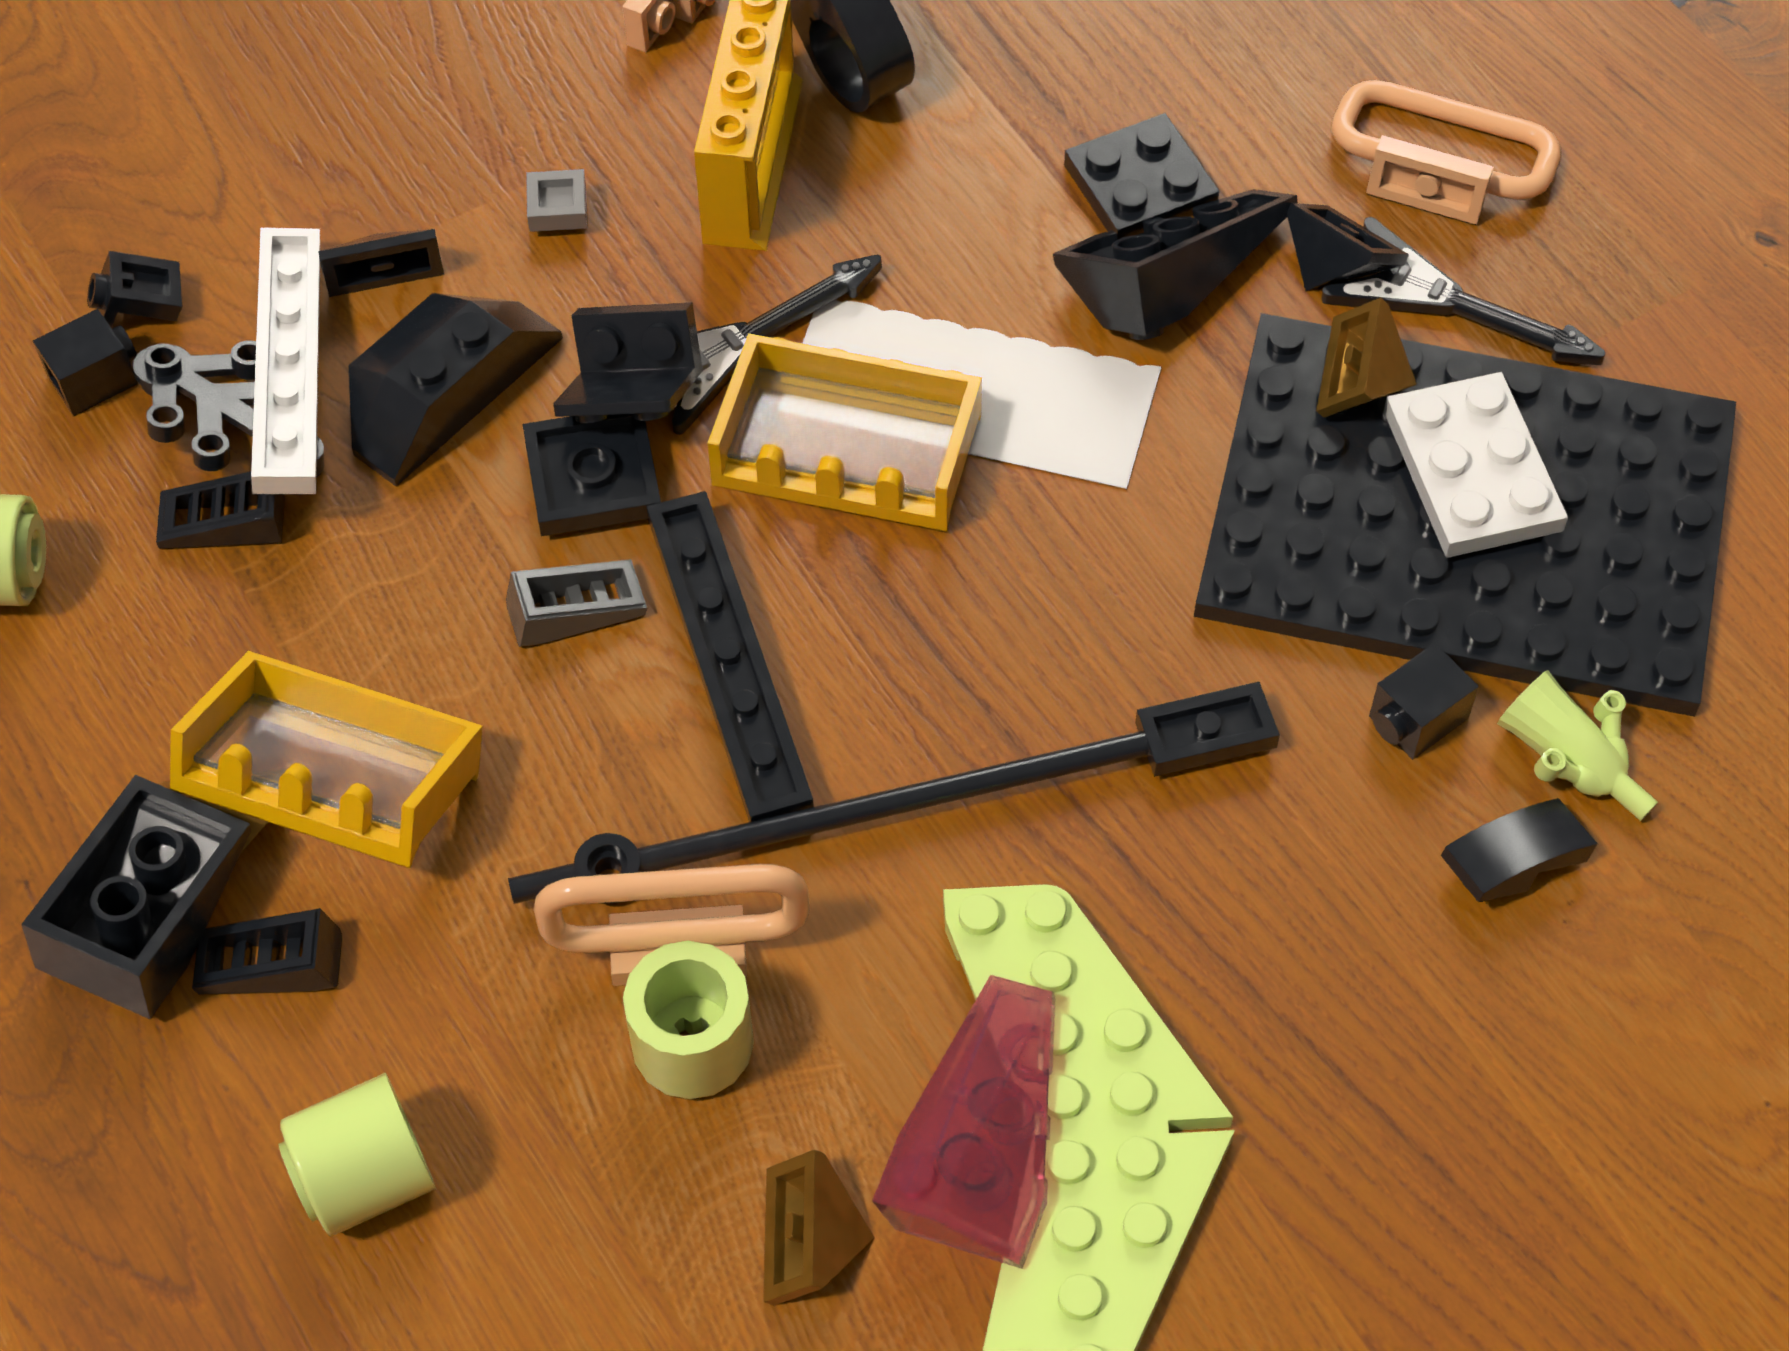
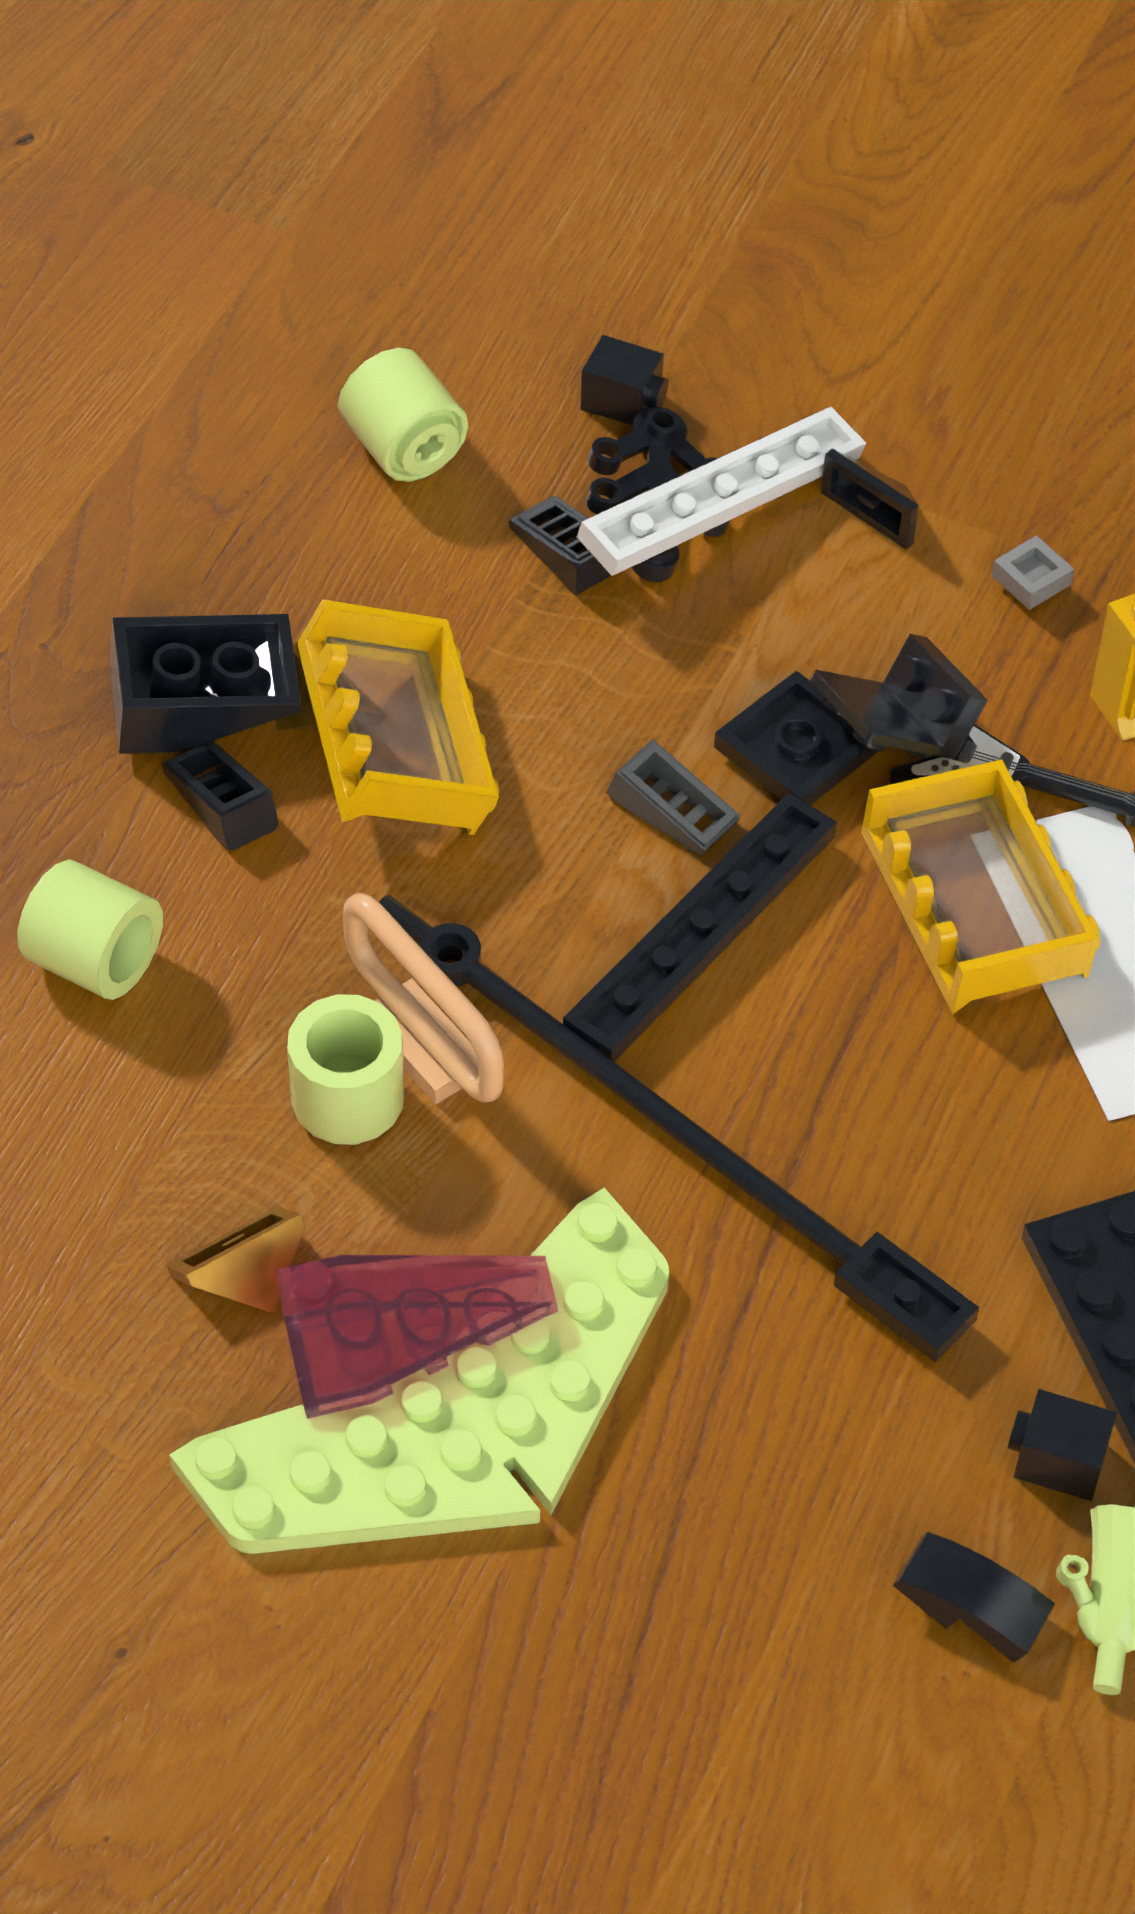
camera: 55 degrees right, 5 degrees down
black bracket [87,251,182,329] -> none
black wedge [348,293,563,487] -> none

